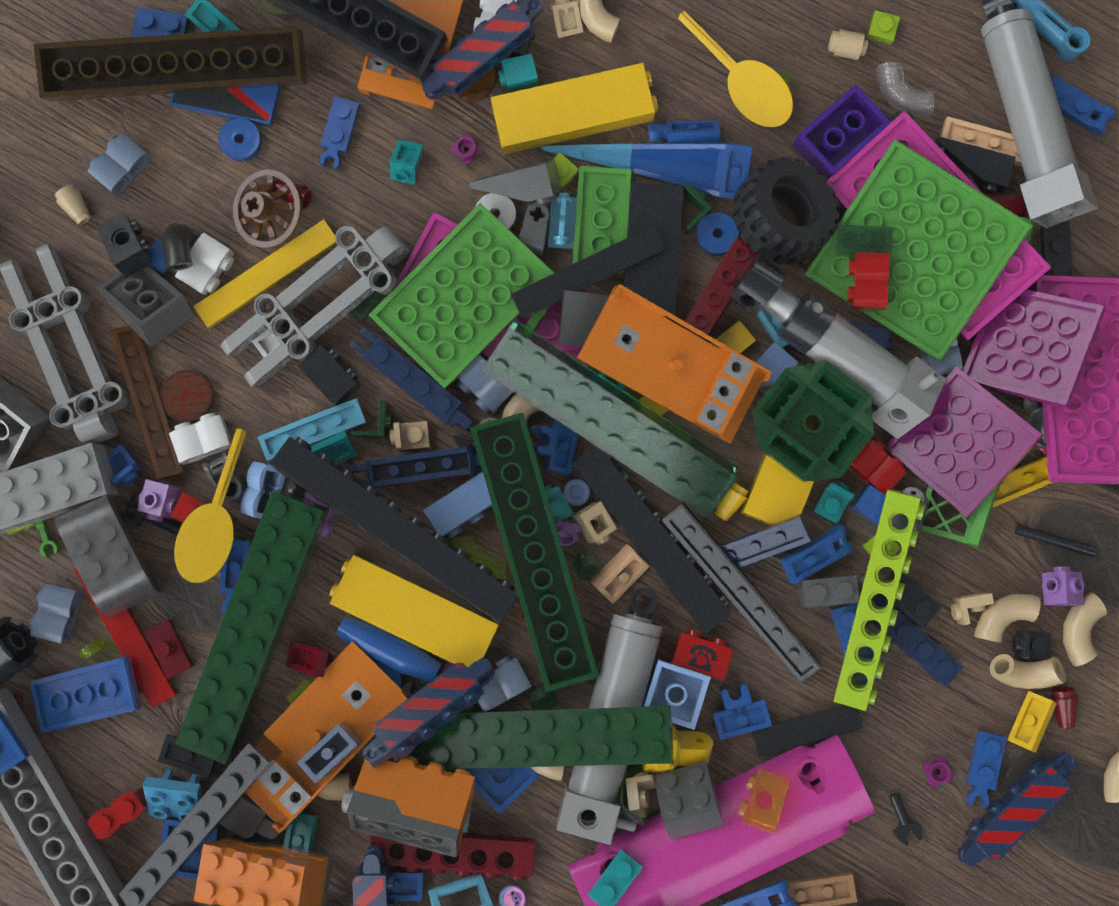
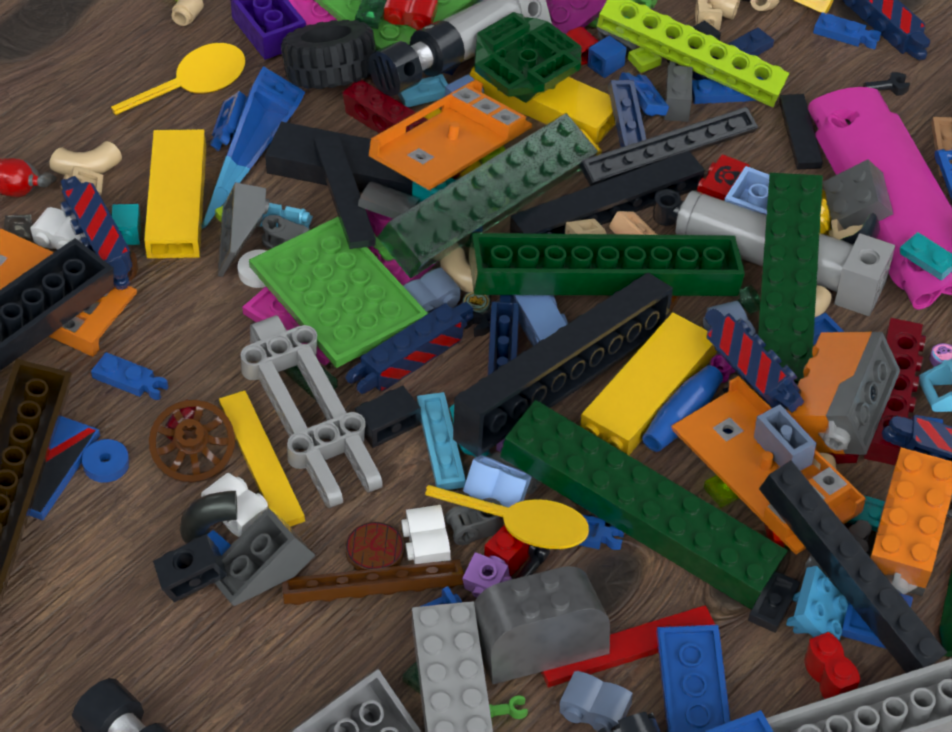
camera: 85 degrees left, 35 degrees down
light grey beam [0,243,130,444] -> none
tan cone [55,184,92,225] -> none
clear neon green tile [78,637,107,659] -> none
sand blue brick [88,133,151,197] -> none
dark red tile [144,619,194,679] -> none
white tile [252,329,280,358] -> none
dark red tile [286,640,333,677] -> none
dark green bracket [352,400,393,439] -> none
teal bracket [390,139,423,185] -> none
tan bracket [390,421,430,451] -> none
magenta plate [451,134,482,165] -> none
bright green plate [572,166,632,274] -> none
dark green bracket [683,183,712,235] -> none
blue piece [696,212,739,256] -> none
blue plate [712,683,772,740] -> none
clear yellow brick [738,768,791,835] -> none
teal bracket [812,481,855,524] -> none
magenta plate [922,756,953,787] -> none

